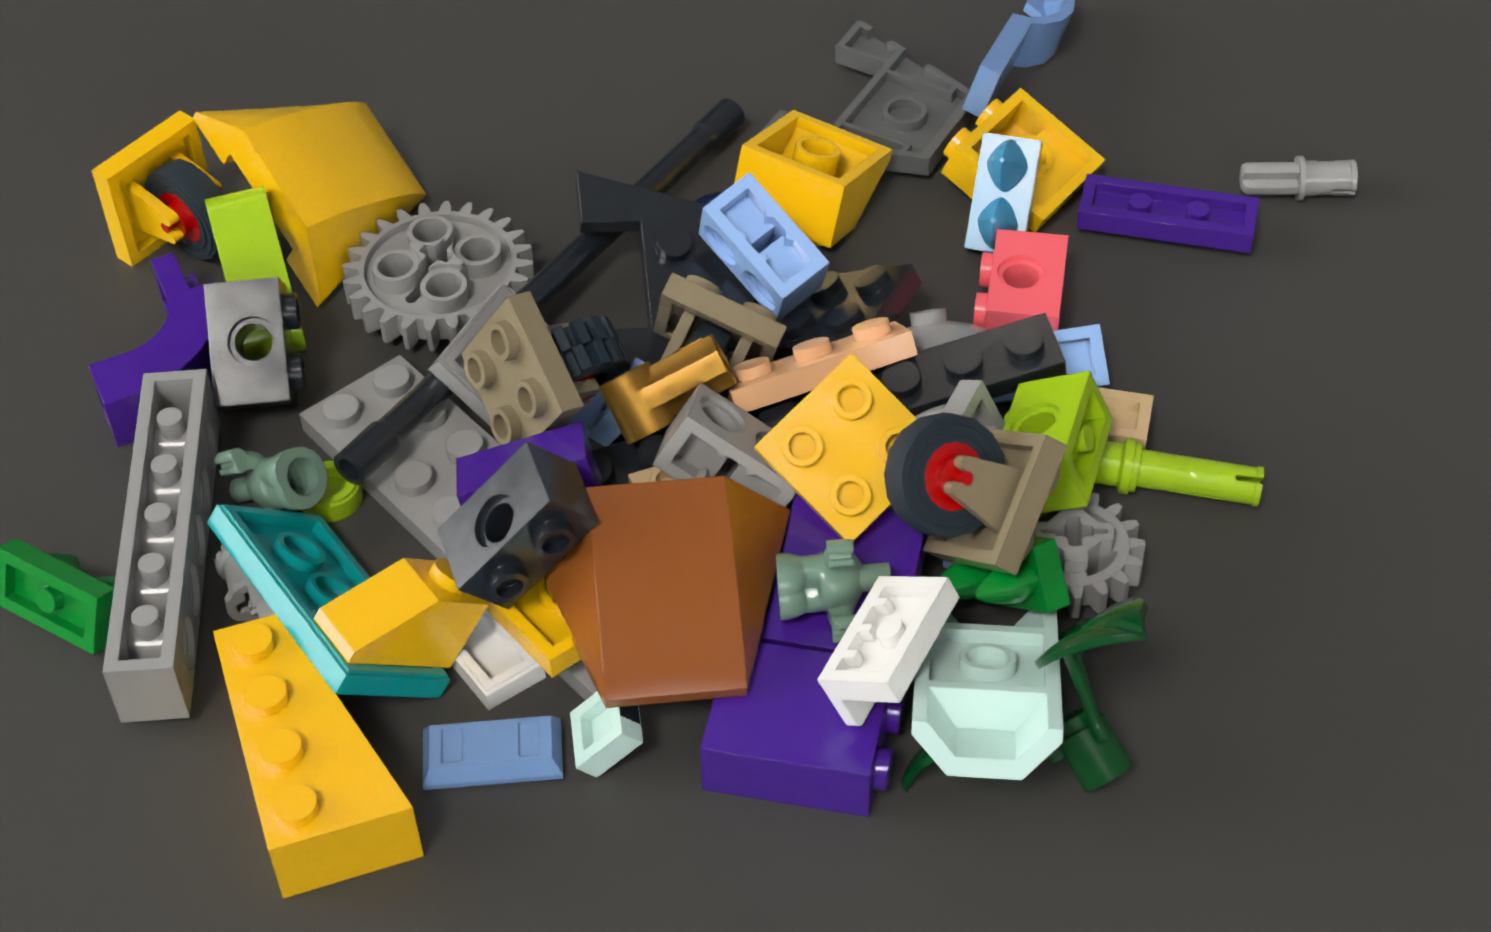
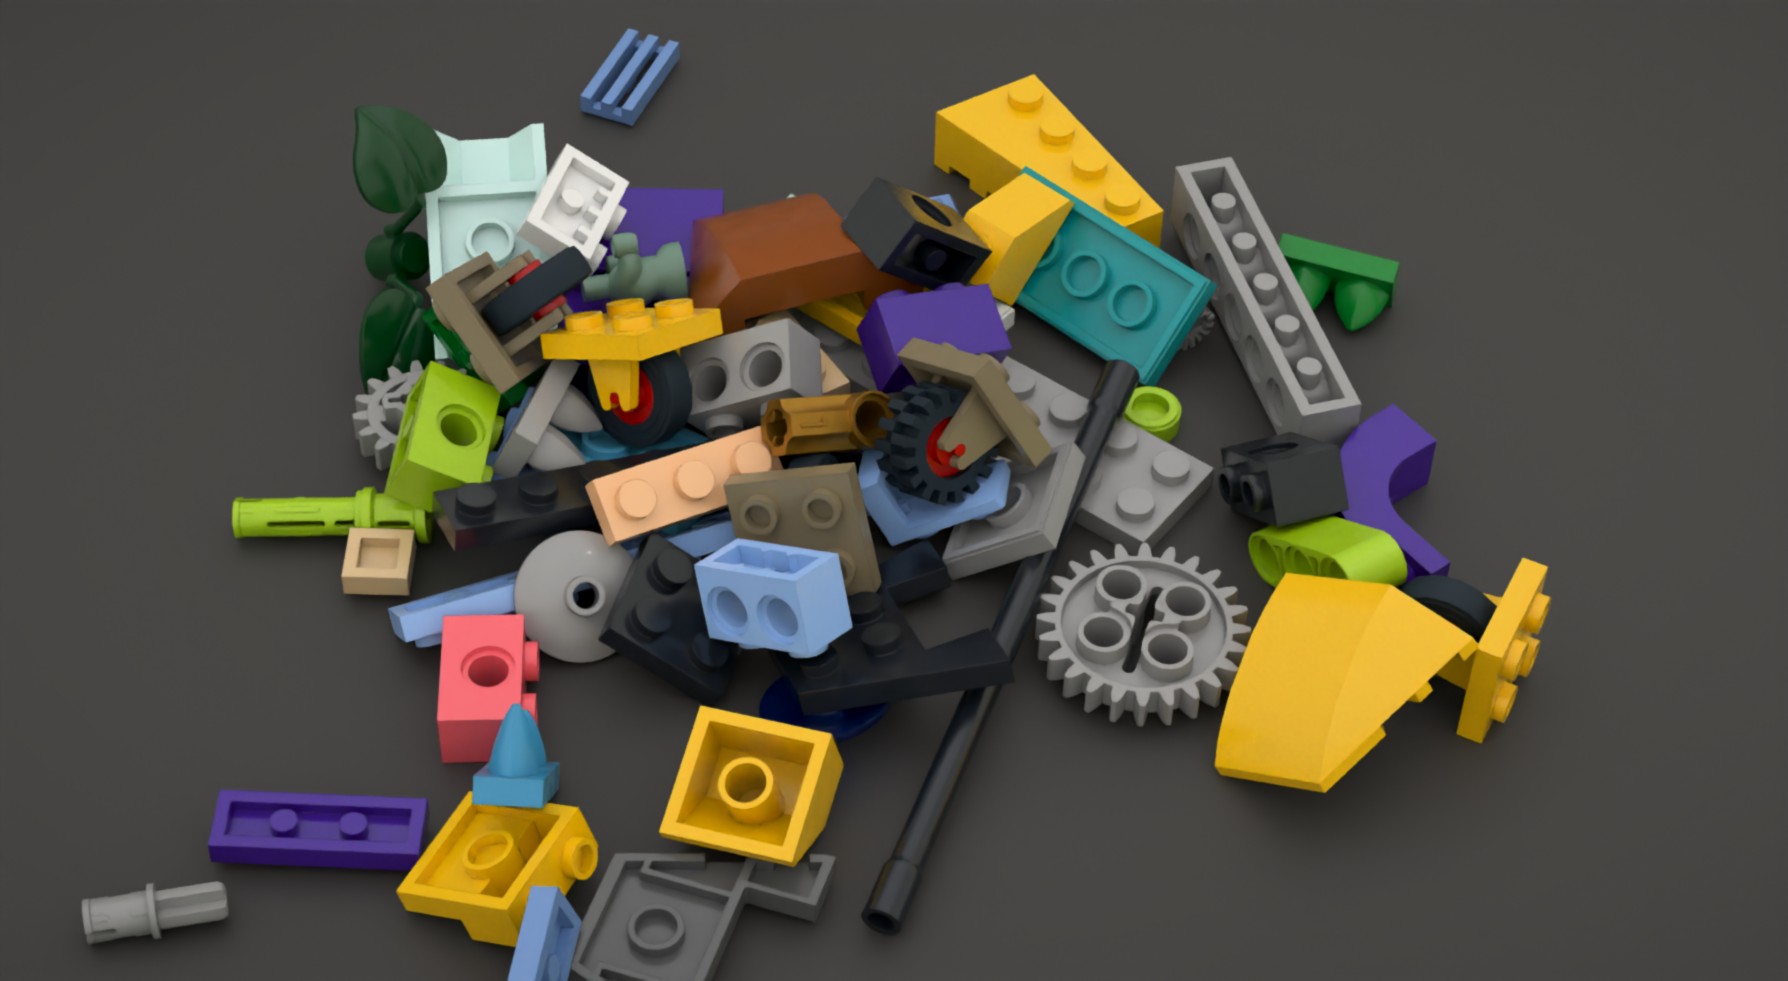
camera: 165 degrees right, 0 degrees up
sand green piece [214,446,327,511] -> none

